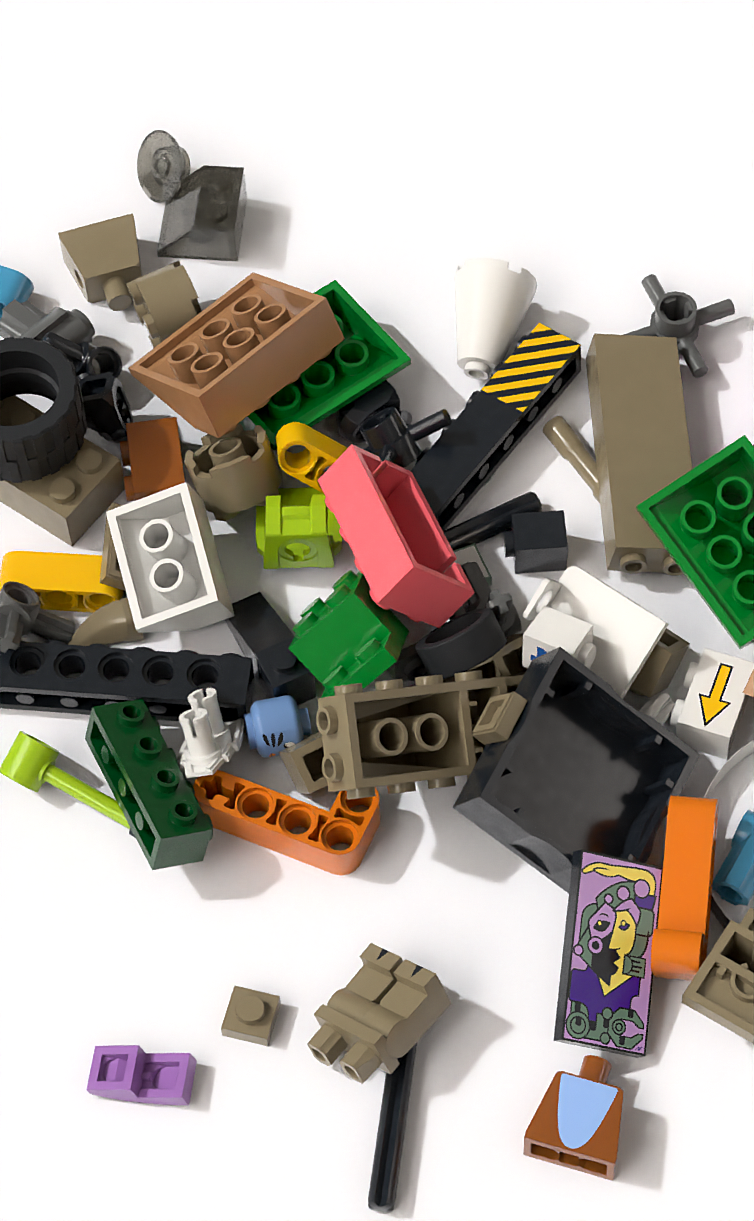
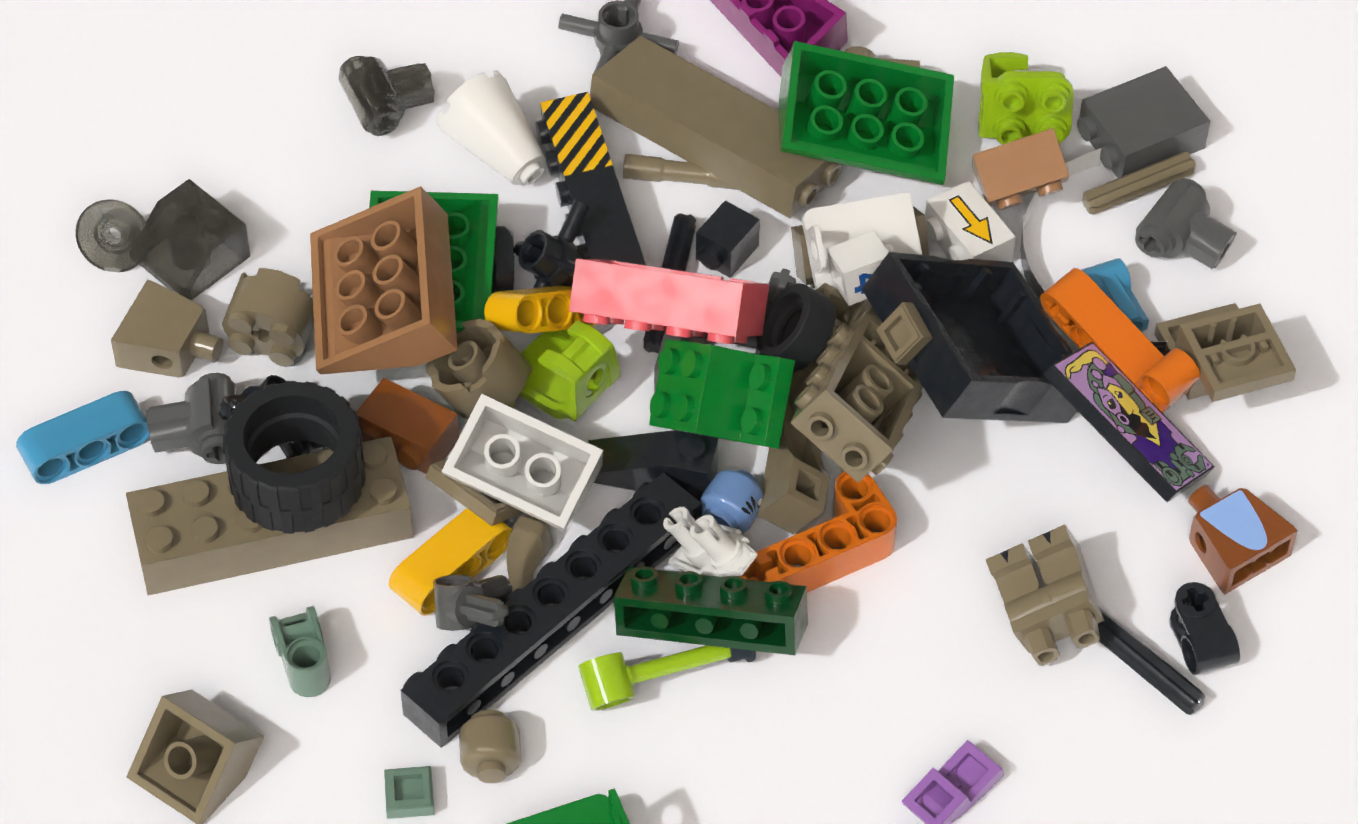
camera: 55 degrees left, 5 degrees down
dark tan plate [221,985,281,1046] -> none
none -> clear smoke piece [338,56,435,136]
none -> black piece [1169,582,1240,675]

